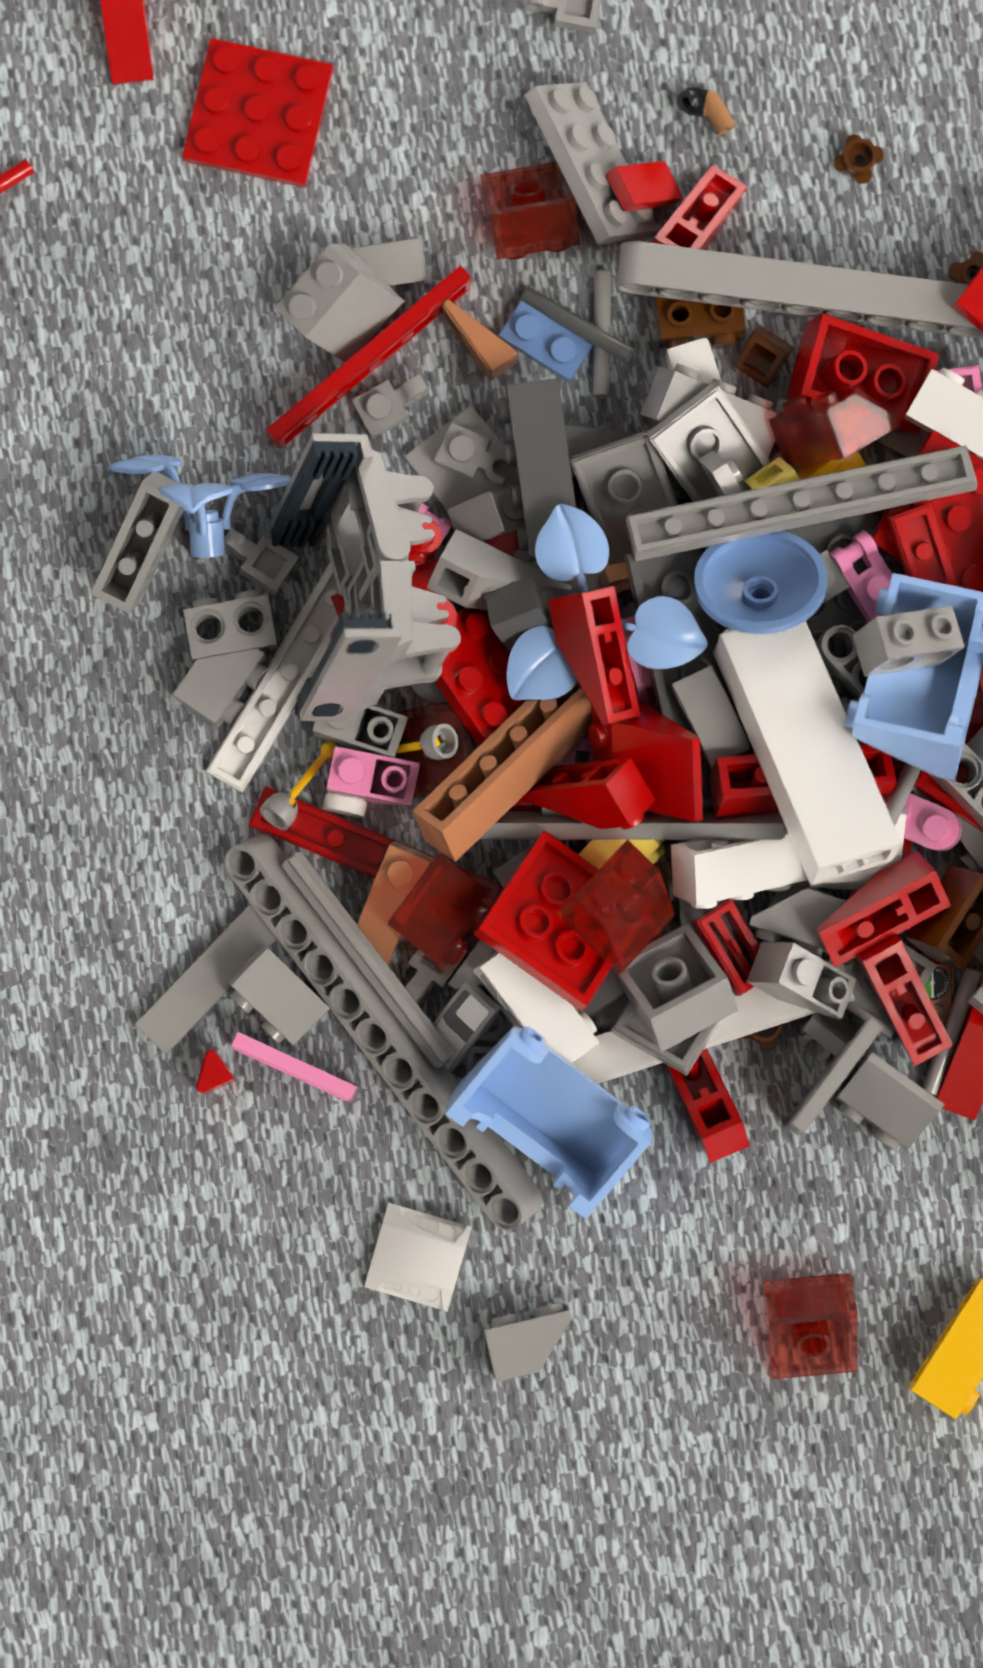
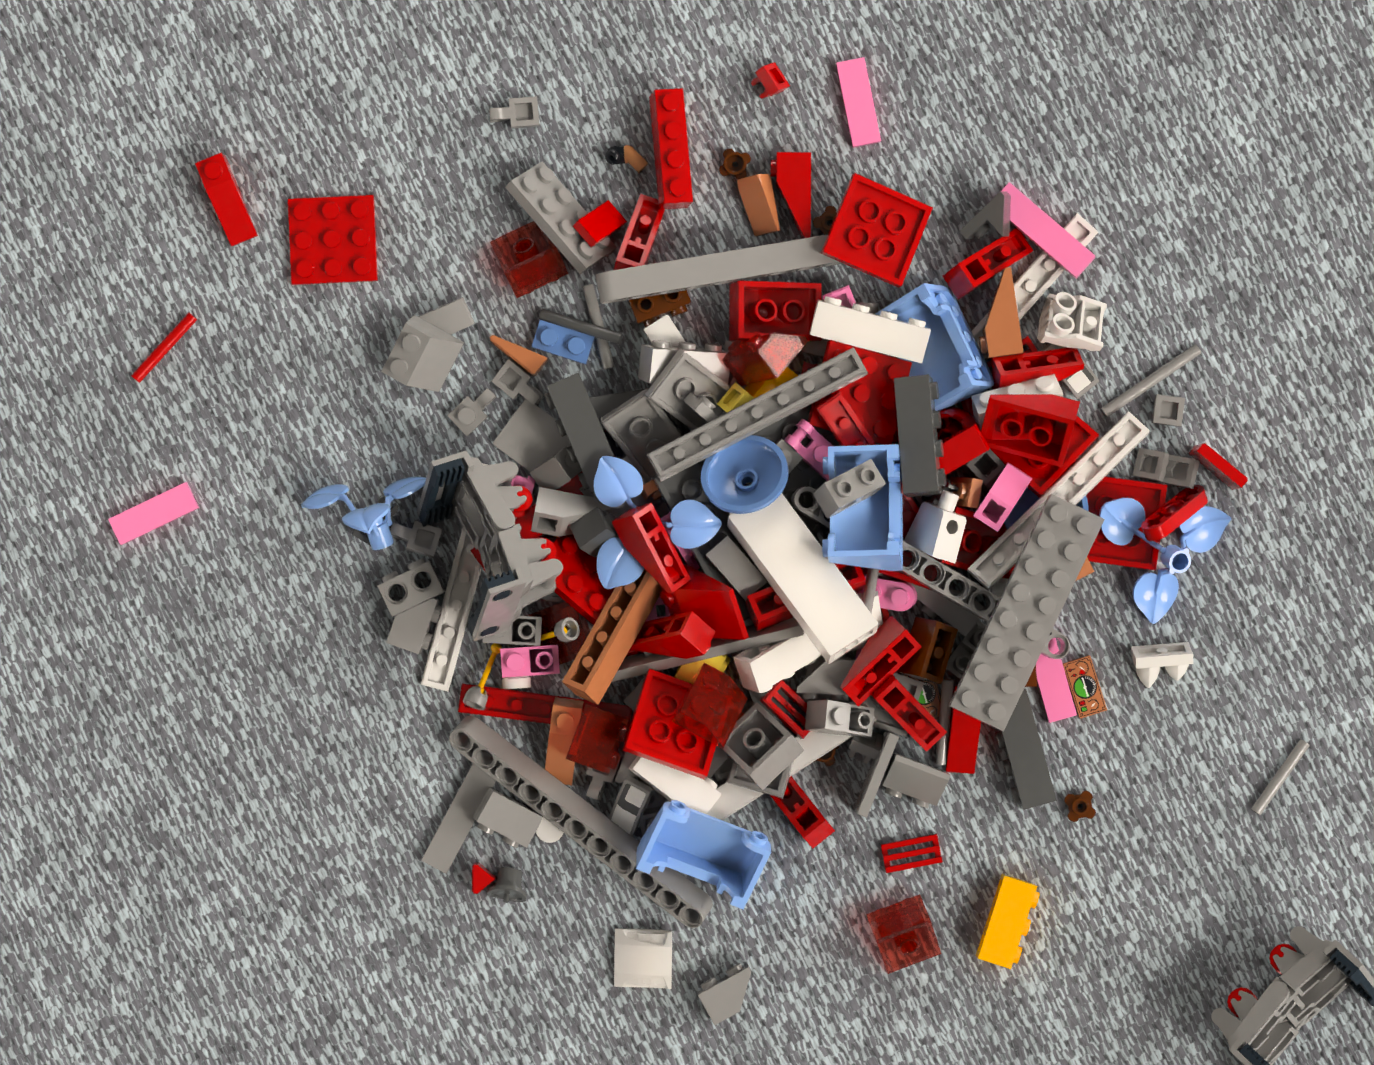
camera: 15 degrees left, 5 degrees up
light grey brick [91,471,184,614] -> none
bright pink tile [231,1032,358,1102] -> none
red tile [266,265,471,449] -> none
light grey axle [281,852,454,1069] -> none
light grey plate [434,422,513,487] -> none
reddish brown slope [732,325,795,388] -> none
none -> dark grey piece [487,867,527,903]
none -> light grey plate [491,358,544,405]
none -> white tile [536,817,564,843]
none -> red brick [649,88,693,210]
none -> nougat slope [737,174,780,236]
none -> red tile [751,62,790,99]
none -> red slope [770,152,811,239]
none -> red tile [880,833,943,873]

